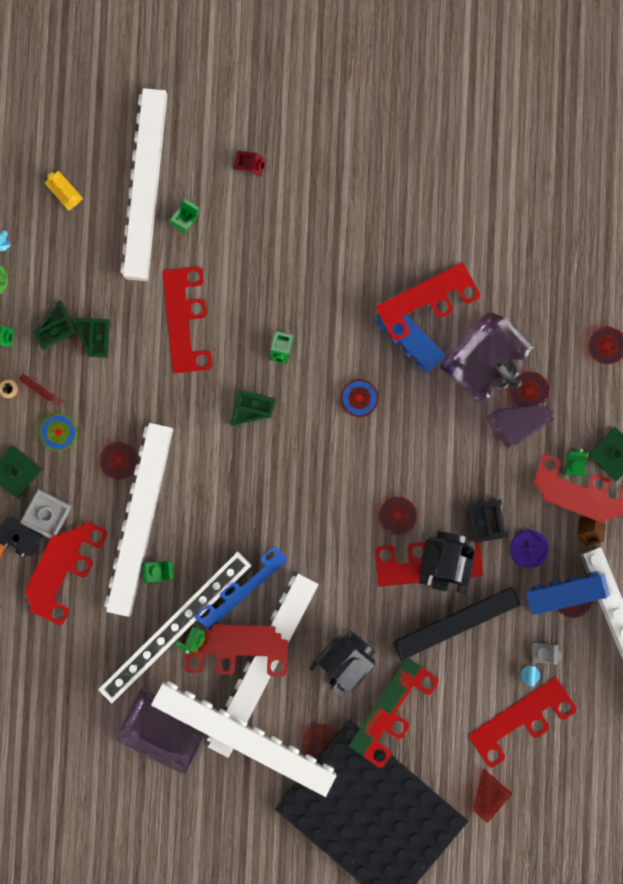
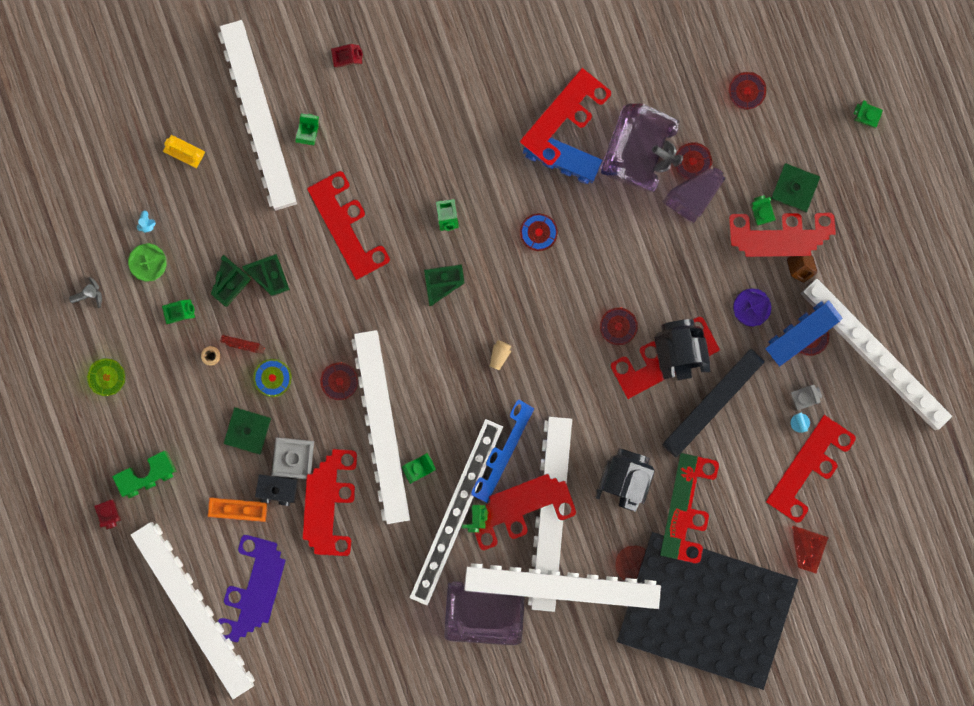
camera: 30 degrees left, 0 degrees up
black plate [467,499,508,543] -> none
none -> tan cone [489,340,511,370]

